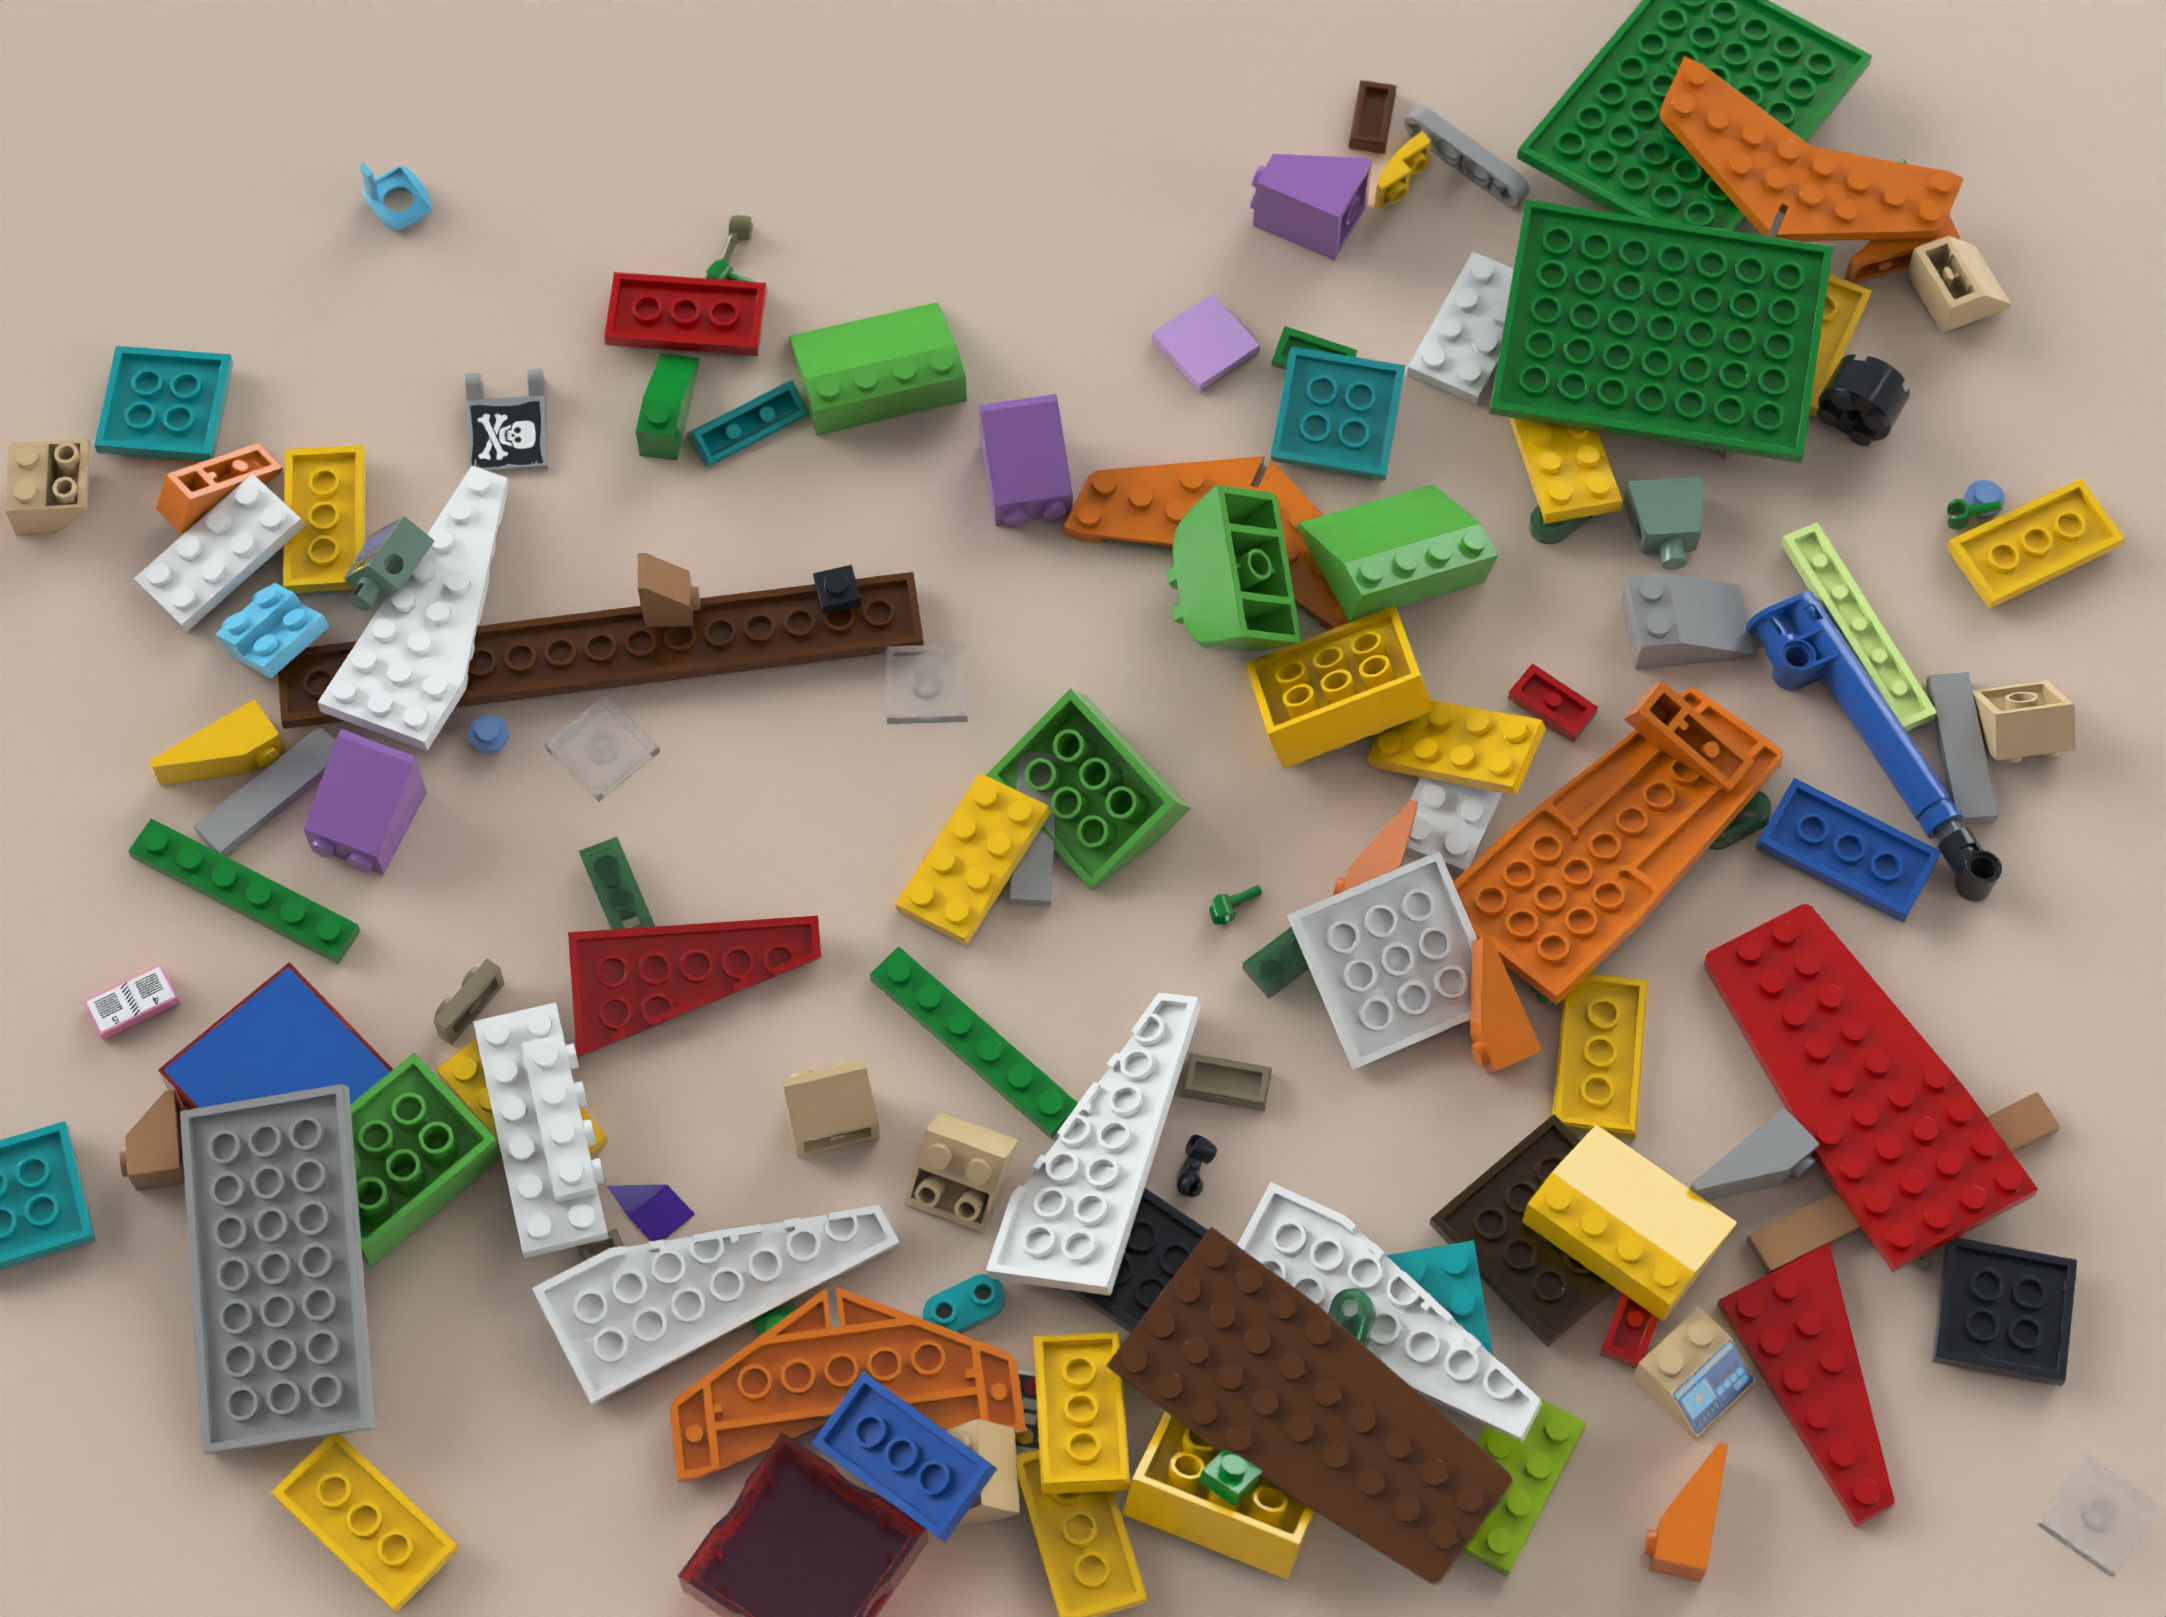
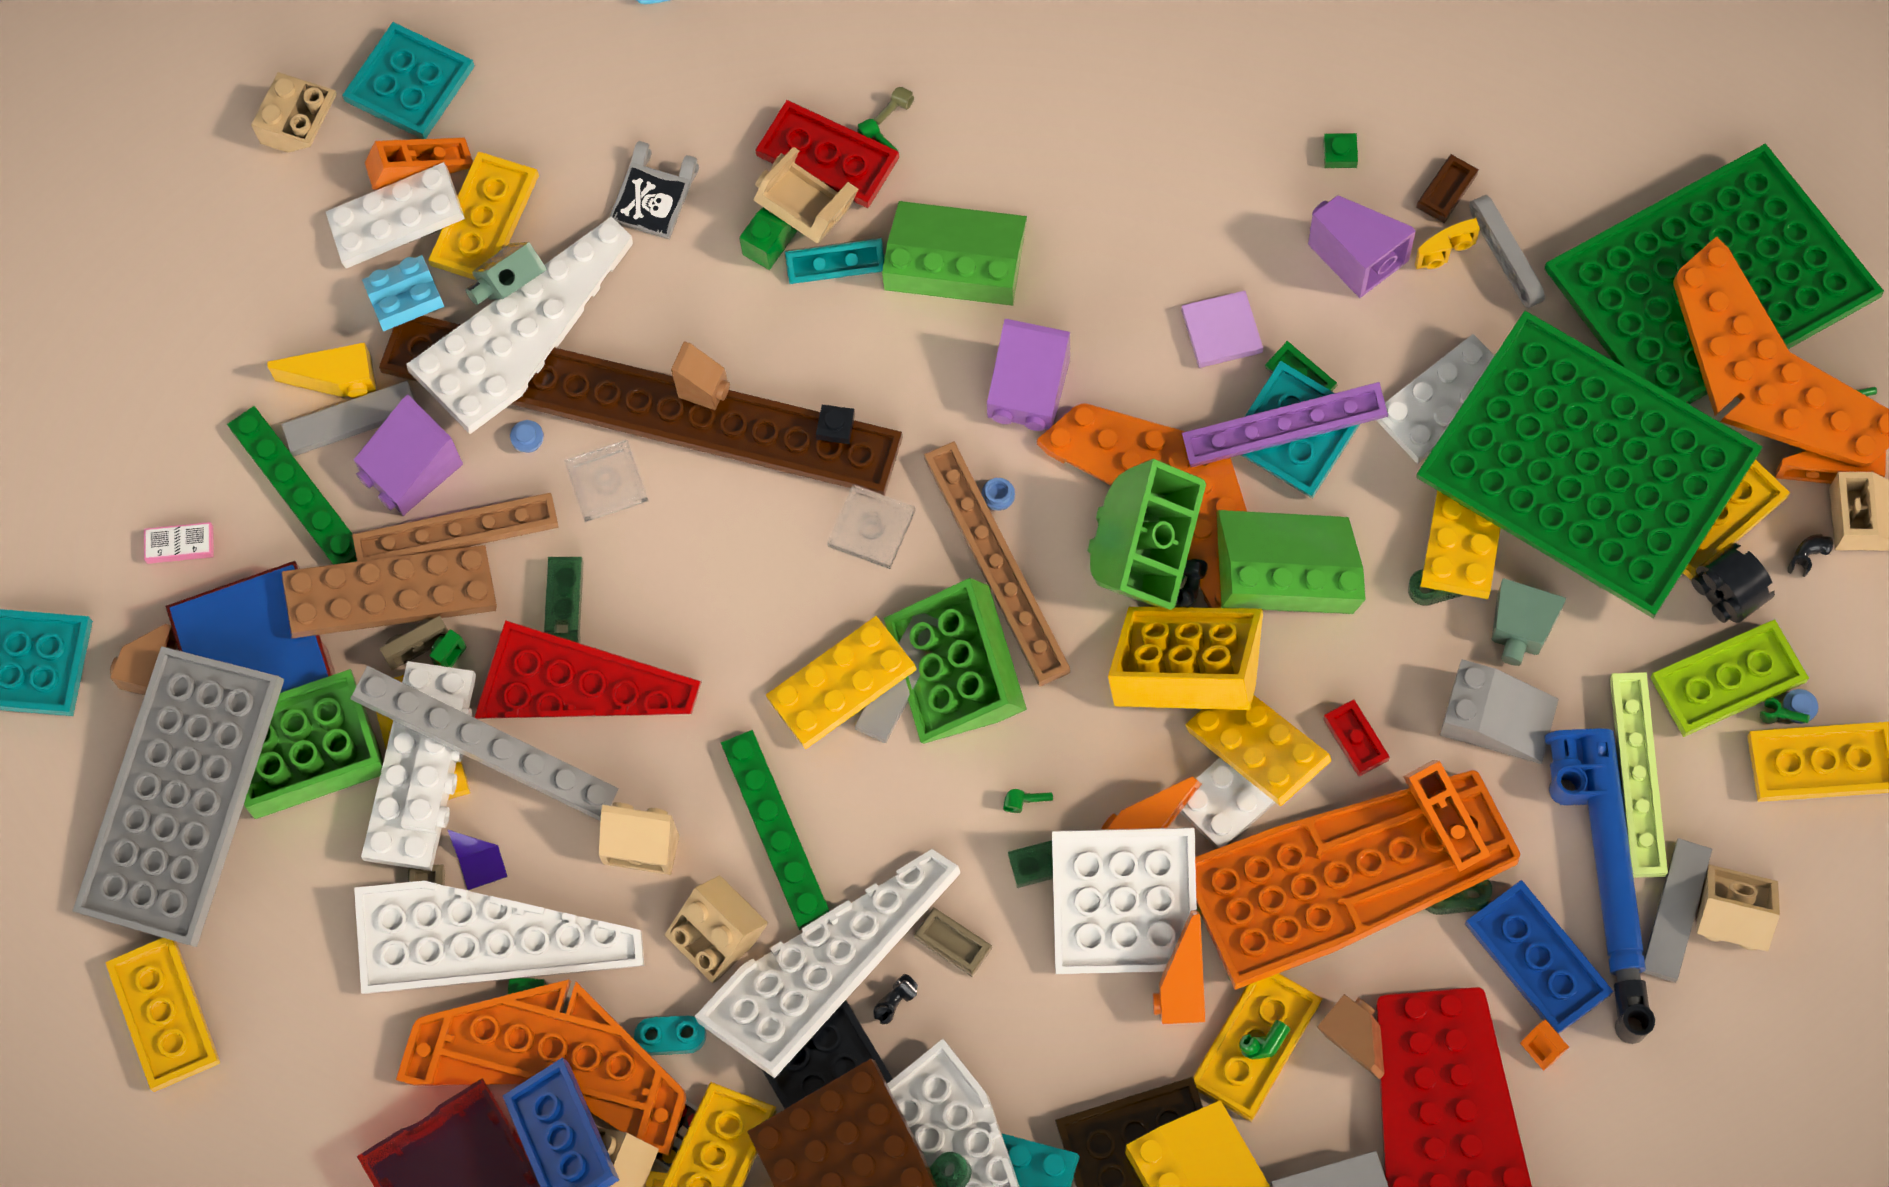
camera: 30 degrees right, 5 degrees up
none -> medium nougat plate [282,545,497,638]
none -> light grey plate [351,666,619,821]
none -> medium nougat plate [352,493,559,562]
none -> green plate [429,629,467,668]
none -> tan panel [754,147,859,244]
none -> medium nougat plate [924,441,1070,687]
none -> medium blue plate [982,478,1015,511]
none -> black arm [1176,559,1208,608]
none -> medium lavender plate [1182,382,1388,467]
none -> green arm [1239,1020,1291,1060]
none -> medium nougat slope [1317,994,1384,1080]
none -> green plate [1323,133,1358,168]
none -> orange plate [1520,1019,1569,1071]
none -> lime plate [1650,619,1809,737]
none -> black arm [1788,534,1833,577]

